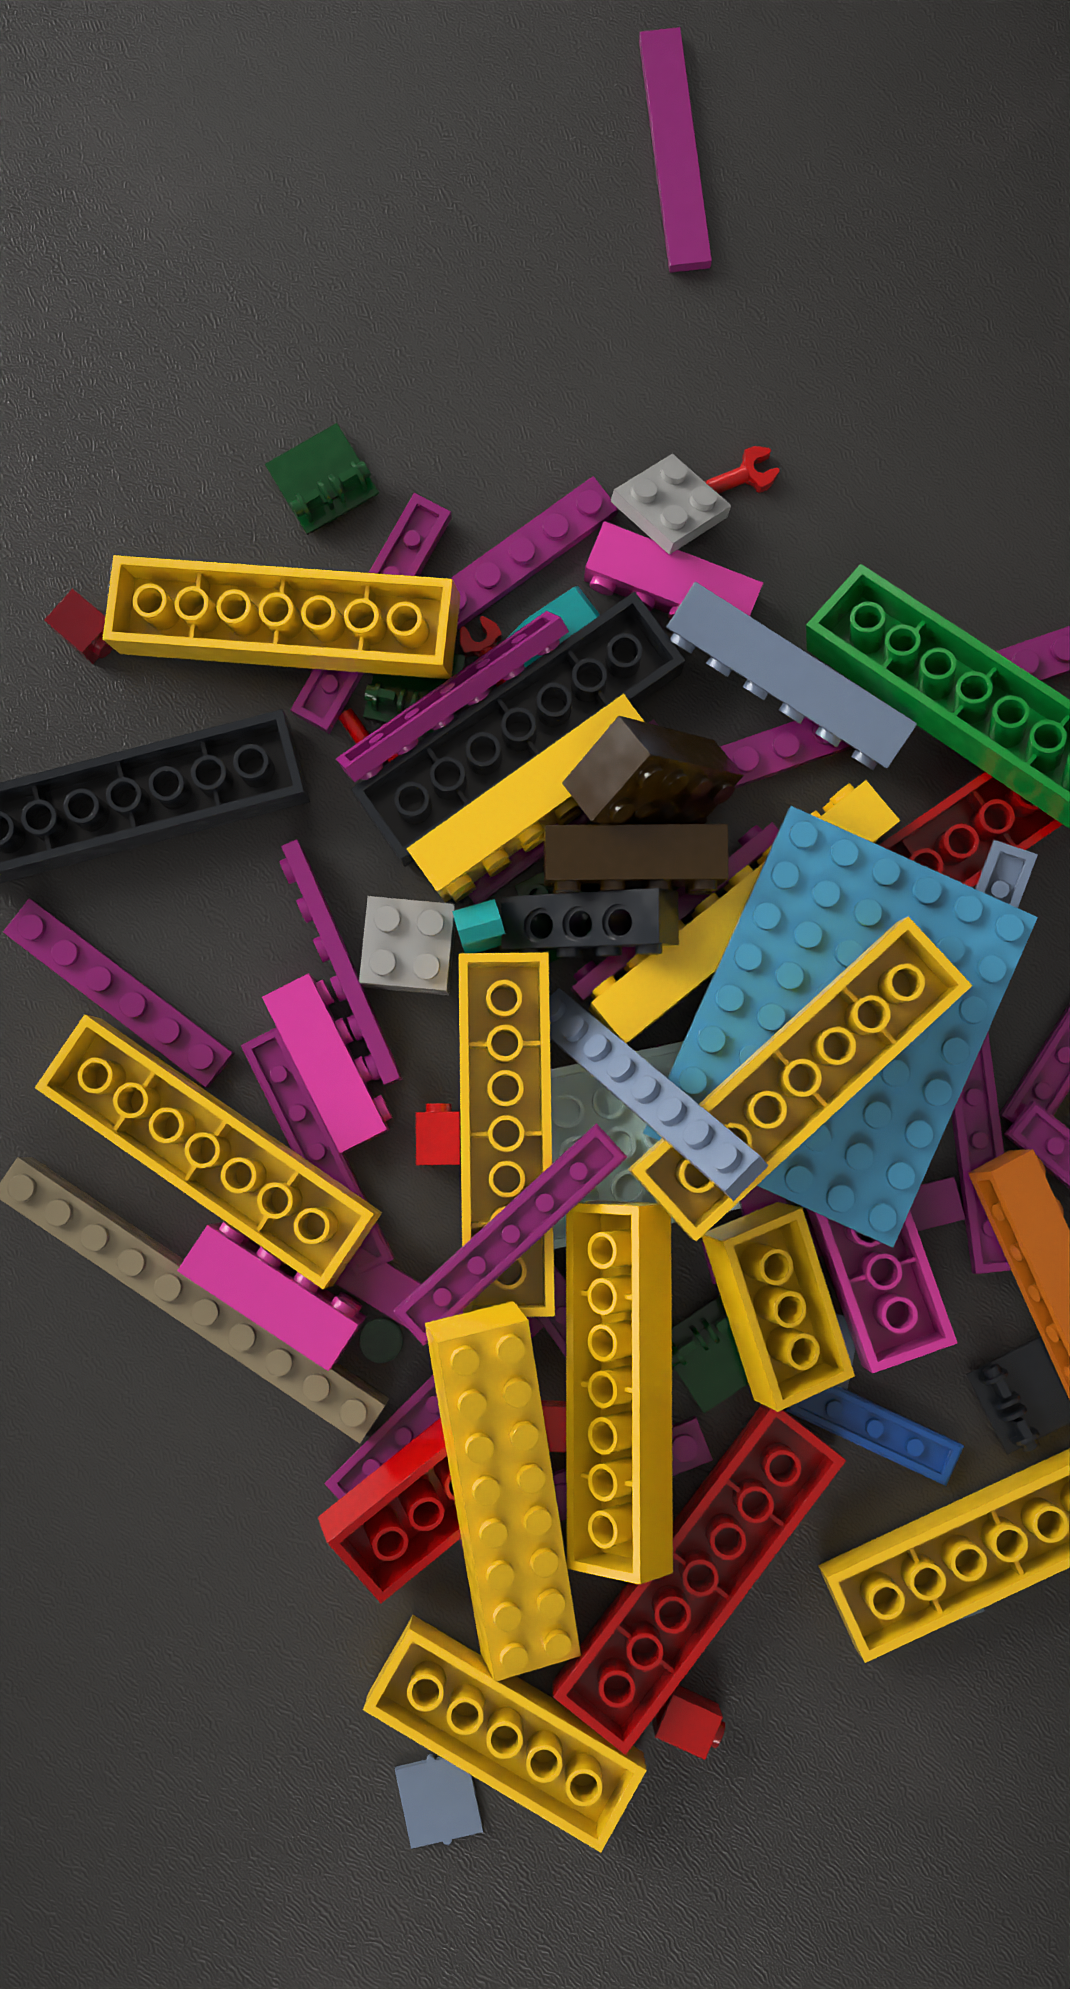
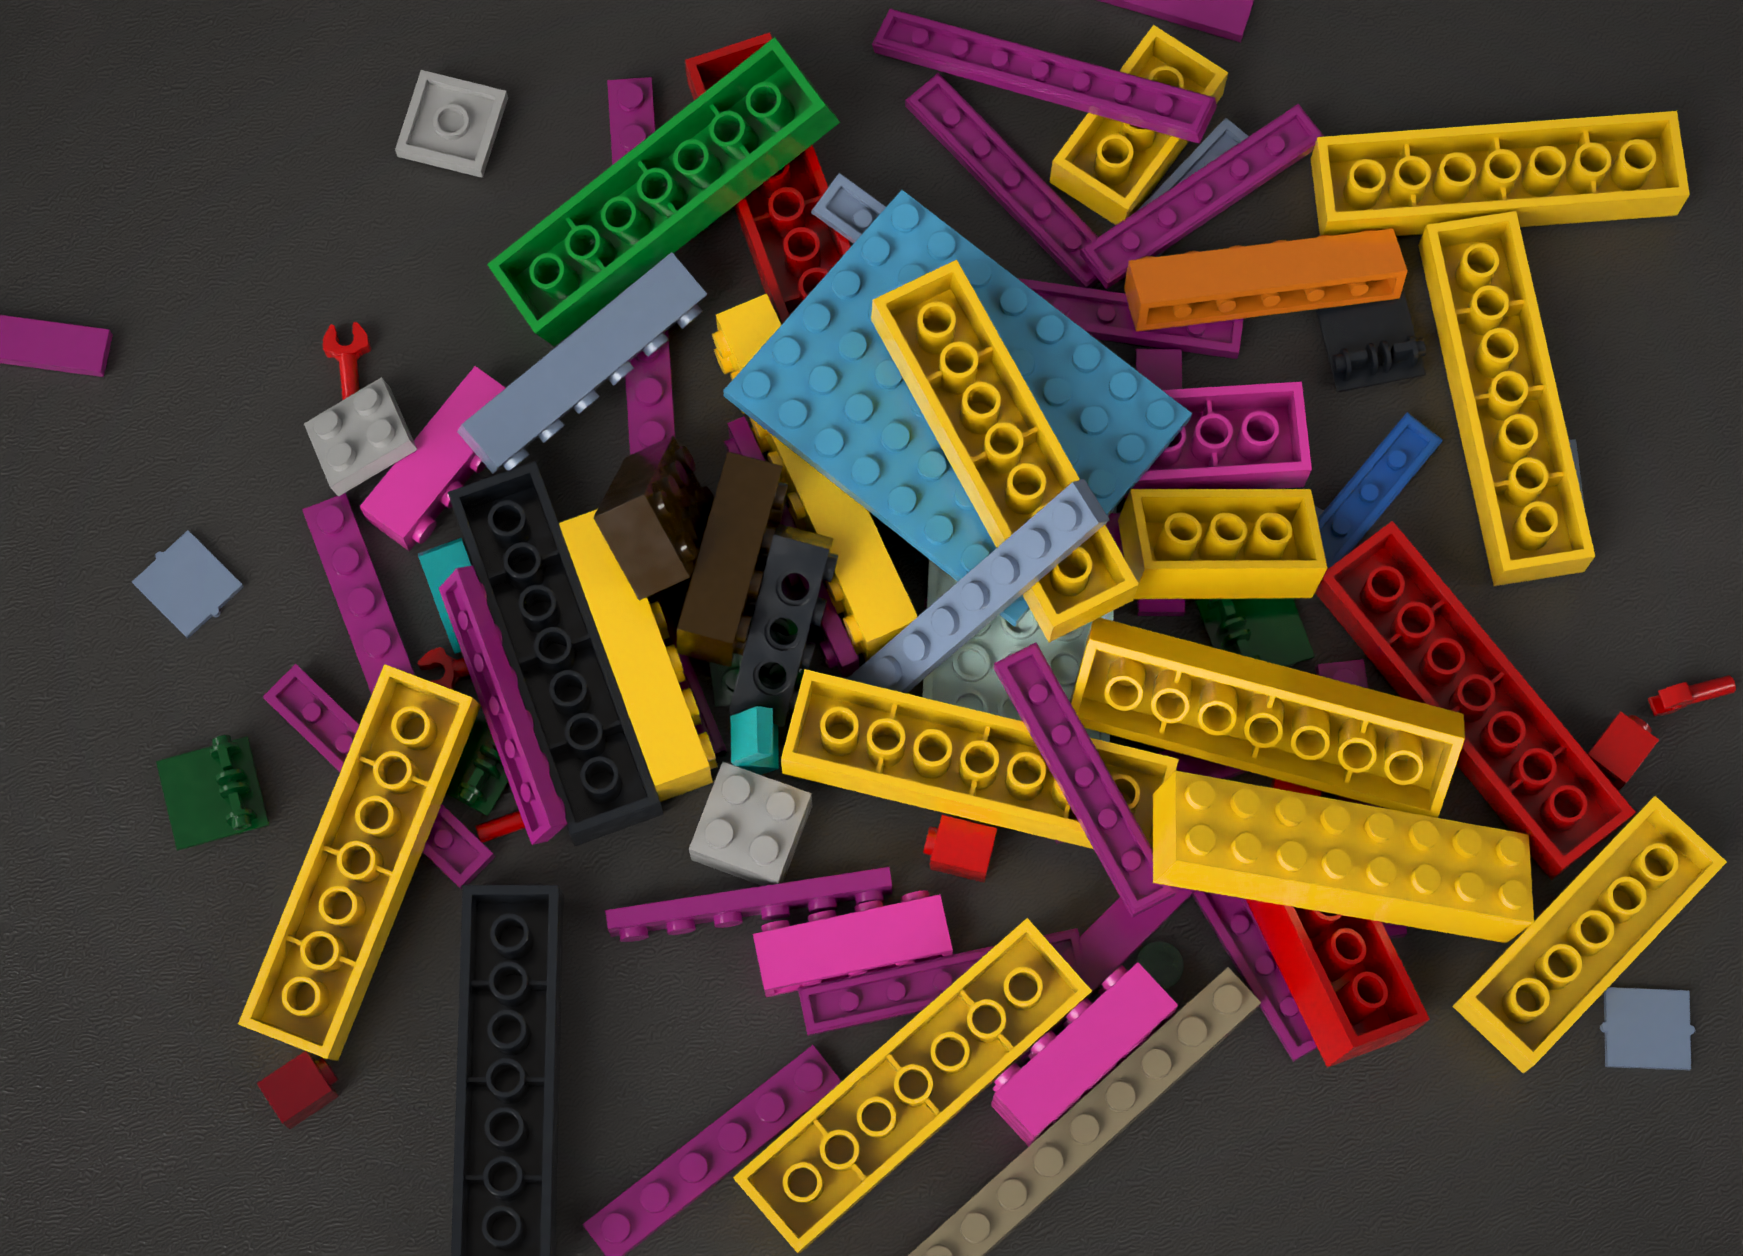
camera: 75 degrees left, 10 degrees down
none -> sand blue piece [132,530,244,639]
none -> light grey plate [395,70,508,178]
none -> red bar [1648,675,1736,716]

